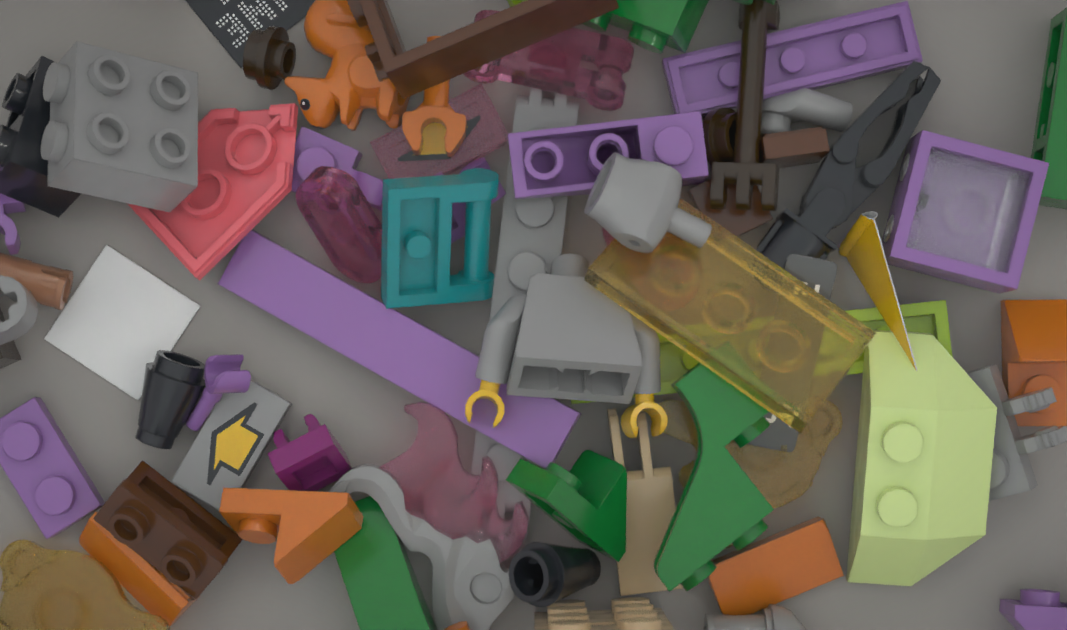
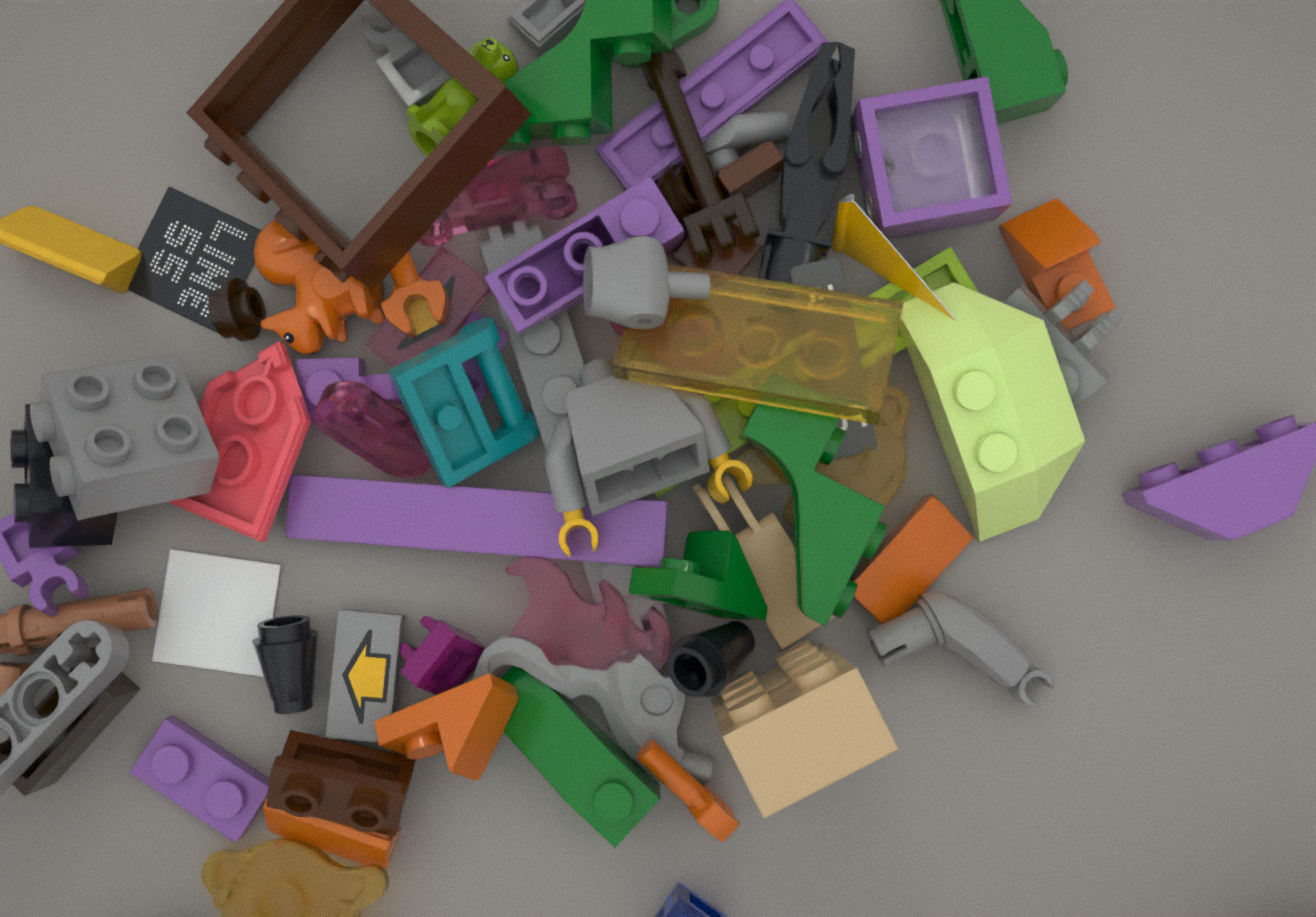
camera: 25 degrees left, 0 degrees up
medium lavender hand [186,354,251,431] -> none

